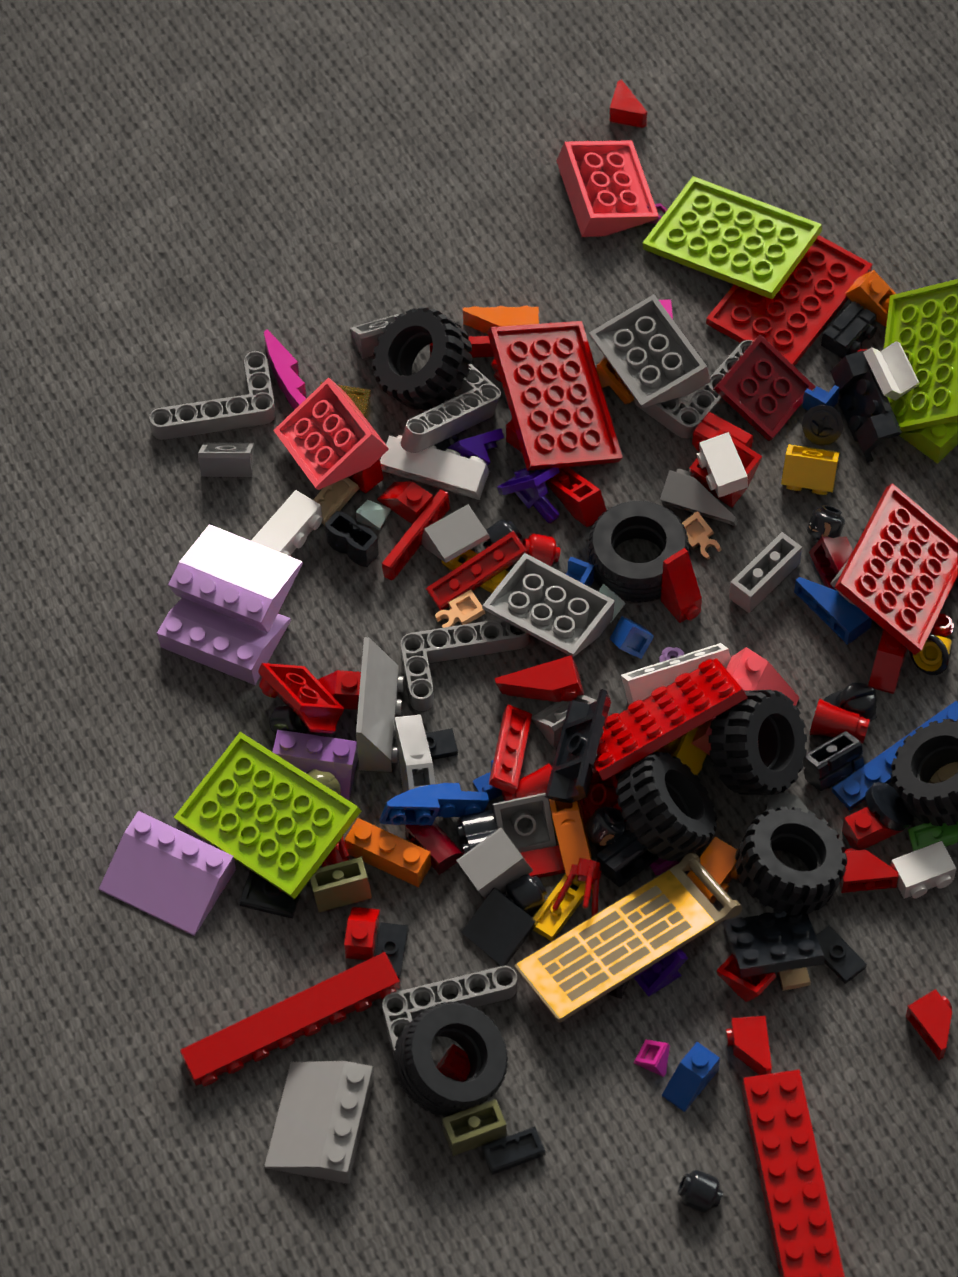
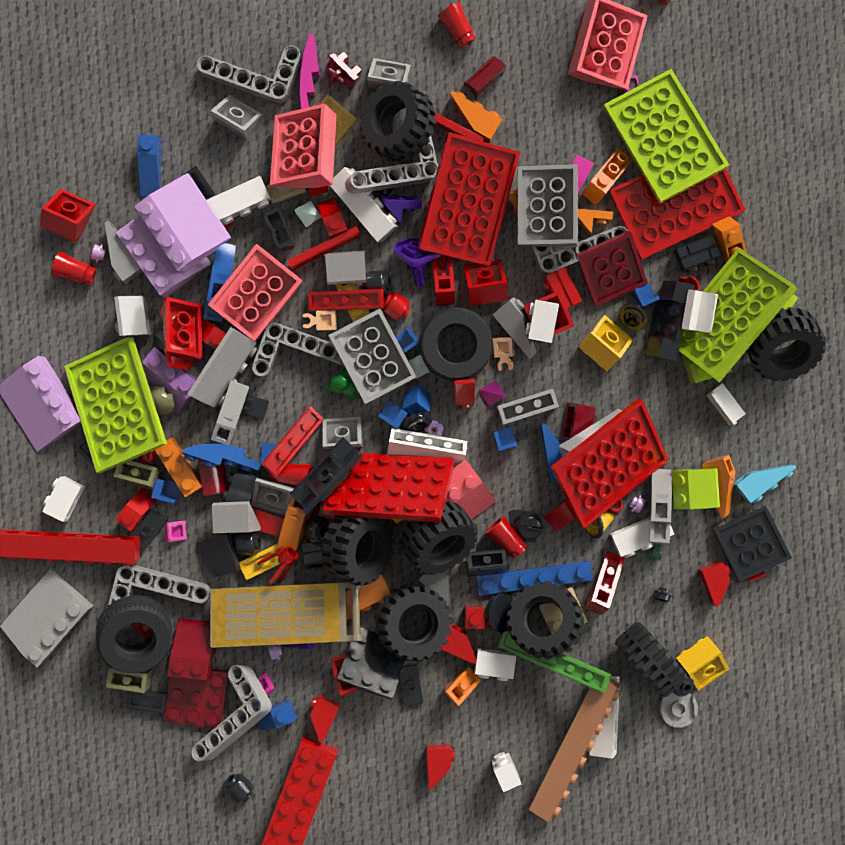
camera: 30 degrees right, 30 degrees up
red slope [495,655,584,702] -> none
black head [807,505,845,543] -> none
none -> red slope [40,189,96,242]
none -> white brick [42,476,85,522]
none -> red plant [51,251,97,286]
none -> lavender plate [91,244,106,263]
none -> light grey slope [105,221,143,283]
none -> slope [112,296,151,338]
none -> blue slope [137,135,162,197]
none -> blue panel [151,478,180,504]
none -> dark red plate [163,669,229,729]
none -> dark pink slope [164,520,187,542]
none -> dark red slope [168,618,214,680]
none -> light grey beam [191,665,272,761]
none -> blue slope [203,243,236,322]
none -> coral slope [208,244,303,342]
none -> lavender plate [268,645,283,660]
none -> green hair [324,368,360,399]
none -> dark red hips [326,52,362,90]
none -> blue panel [378,401,408,429]
none -> black gear [402,412,433,432]
none -> red plant [437,2,476,48]
none -> orange slope [444,666,481,707]
none -> red slope [463,259,508,306]
none -> dark red brick [464,56,506,97]
none -> magenta slope [479,380,506,406]
none -> blue panel [493,427,517,451]
none -> orange slope [578,209,613,236]
none -> orange slope [581,148,633,205]

